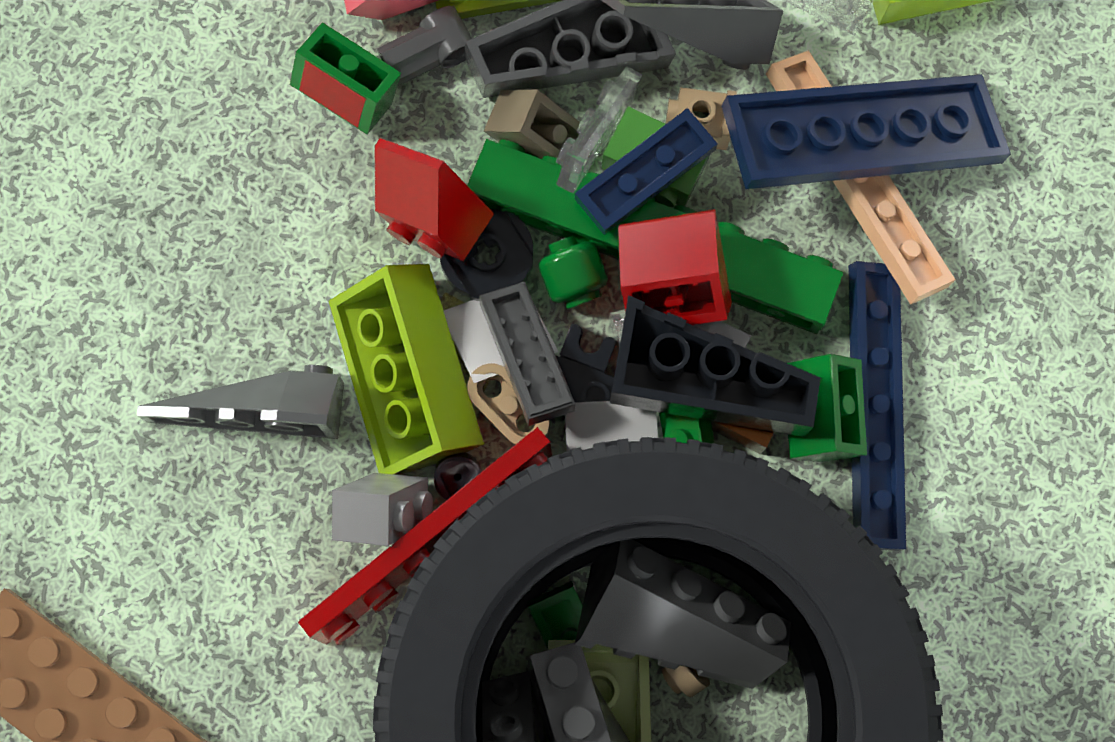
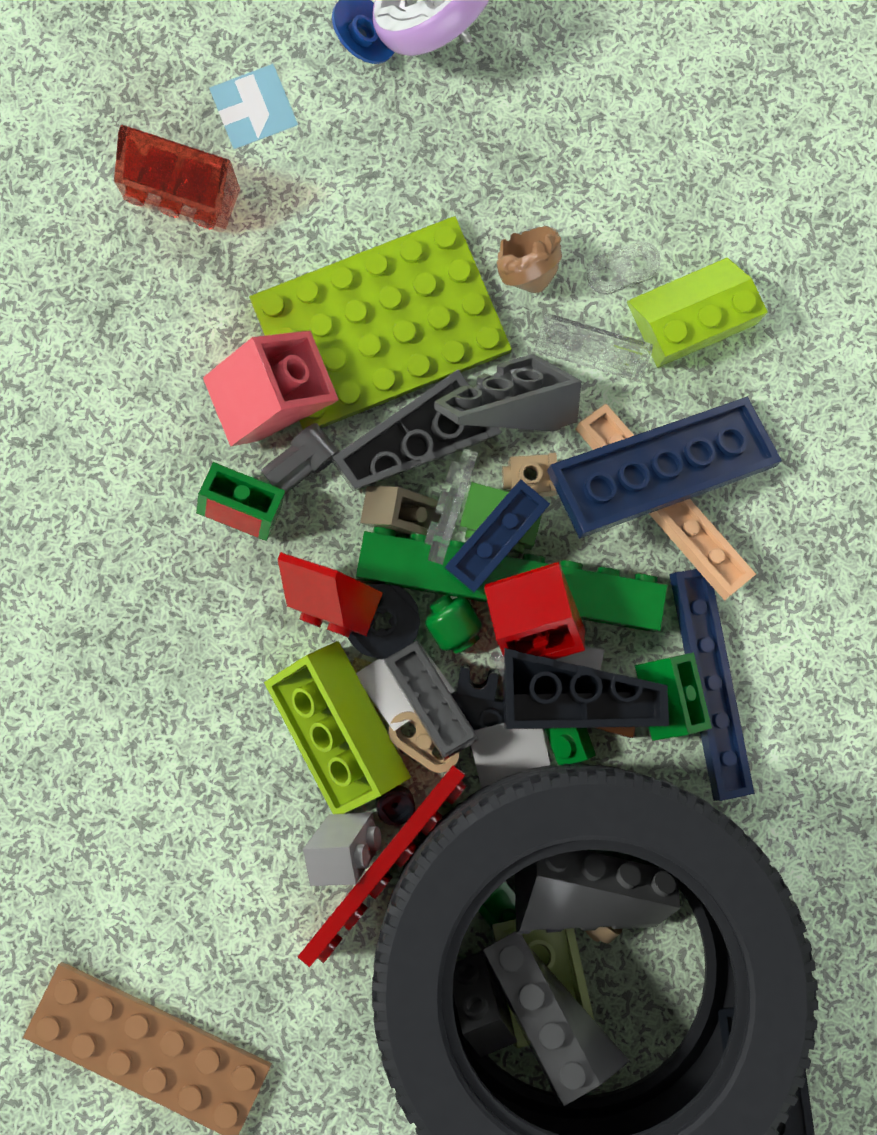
camera: 15 degrees left, 5 degrees up
dark grey wedge [137,365,344,439] -> none

